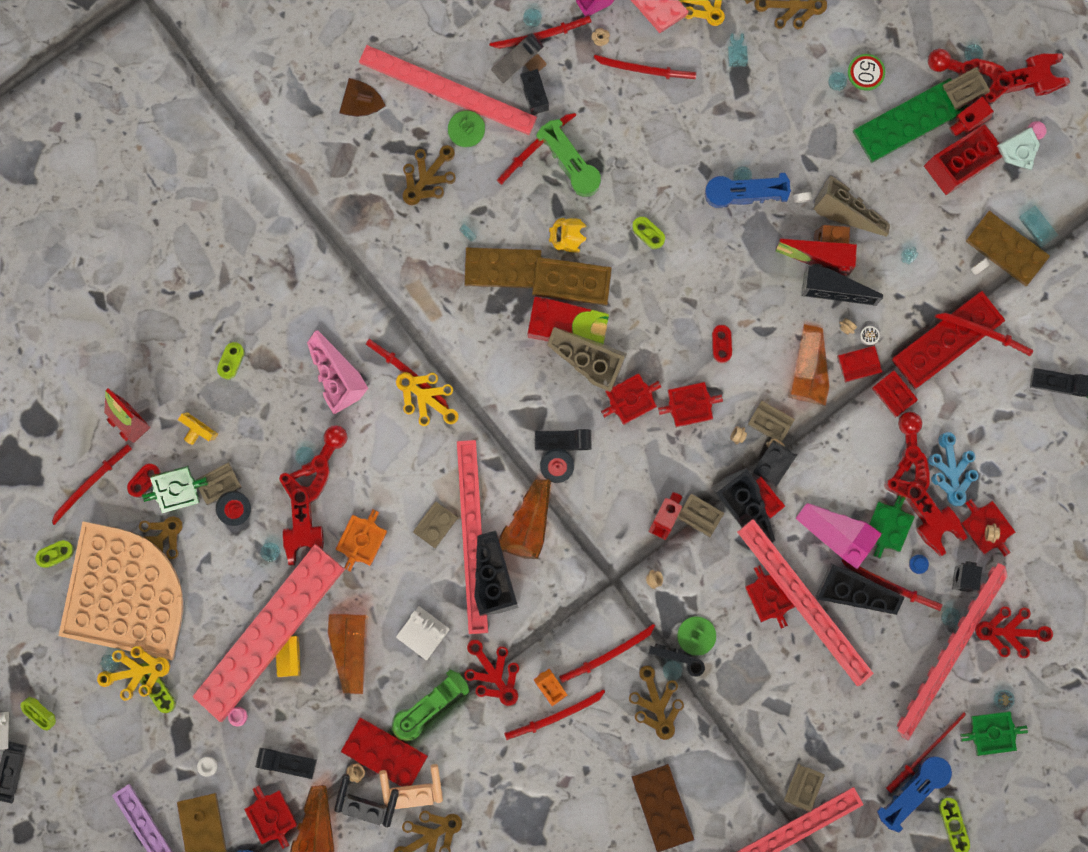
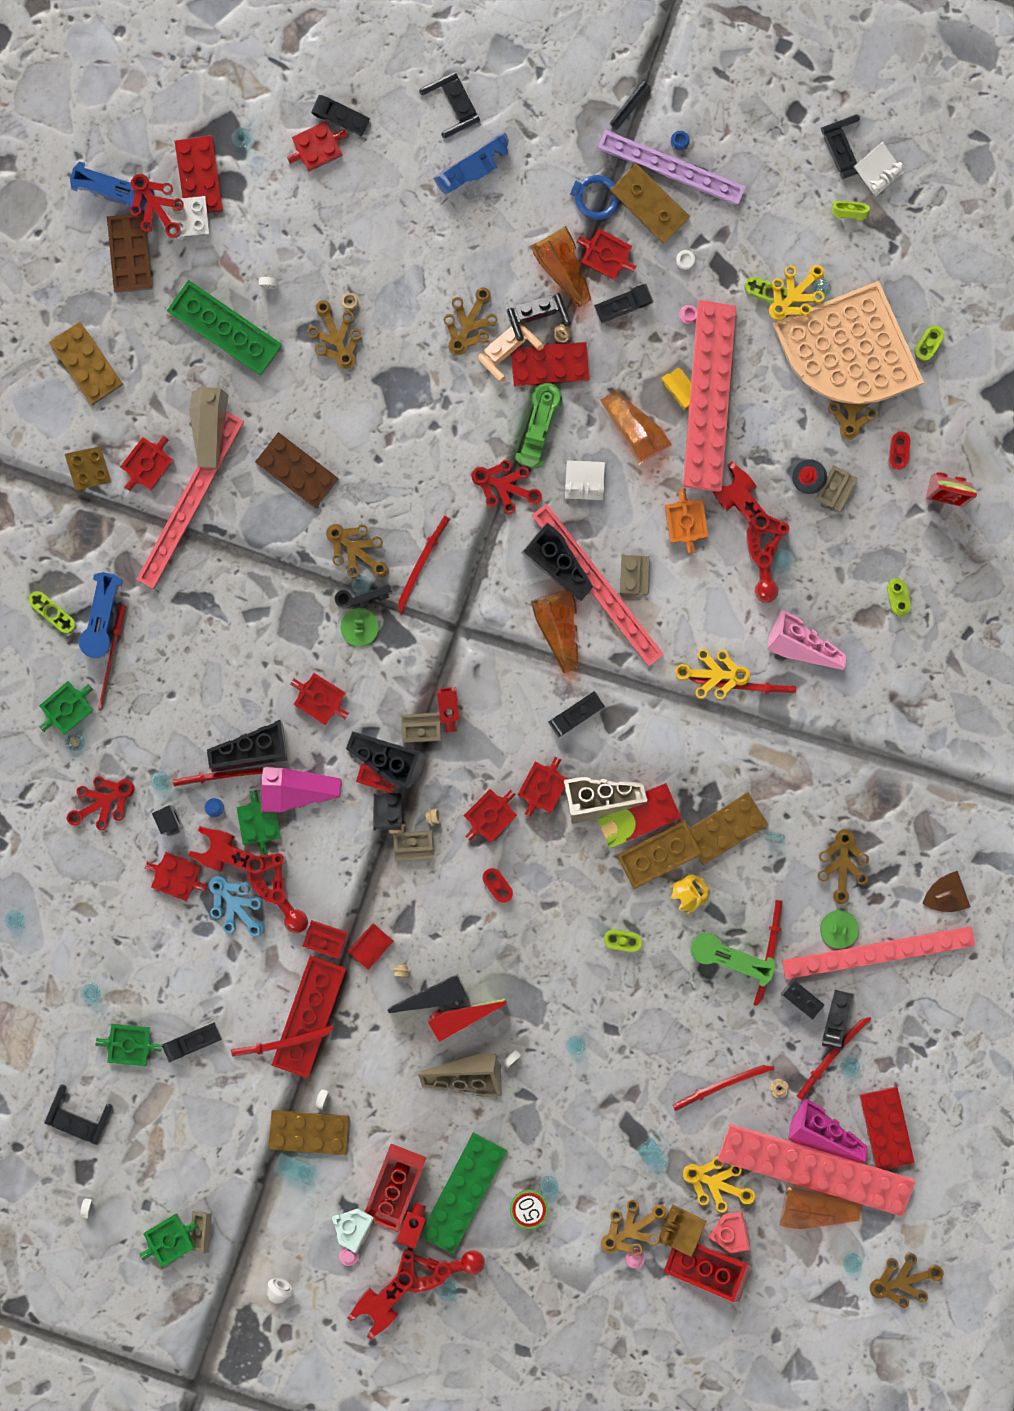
camera: 145 degrees right, 5 degrees up
red sword [52,444,132,525] -> none
plate [142,466,208,513] -> none
yellow tile [178,412,219,445] -> none
clear light blue plate [260,542,280,562] -> none
red sword [504,690,605,740] -> none
medium nougat sticker [525,54,547,71] -> none
orange tile [534,669,568,706] -> none
black wheel [540,448,574,483] -> none
tan plate [646,570,663,589] -> none
blue piece [705,173,791,208] -> none
coral plate [737,519,874,686] -> none
dark tan plate [784,764,825,812] -> none
clear orange wedge [788,324,829,406] -> none
dark orange torso [814,225,850,244] -> none
white tile [860,326,880,346] -> none
coral plate [897,563,1008,741] -> none
clear light blue plate [901,247,919,265] -> none
dark tan plate [943,67,990,110] -> none
tan plate [985,524,1000,543] -> none

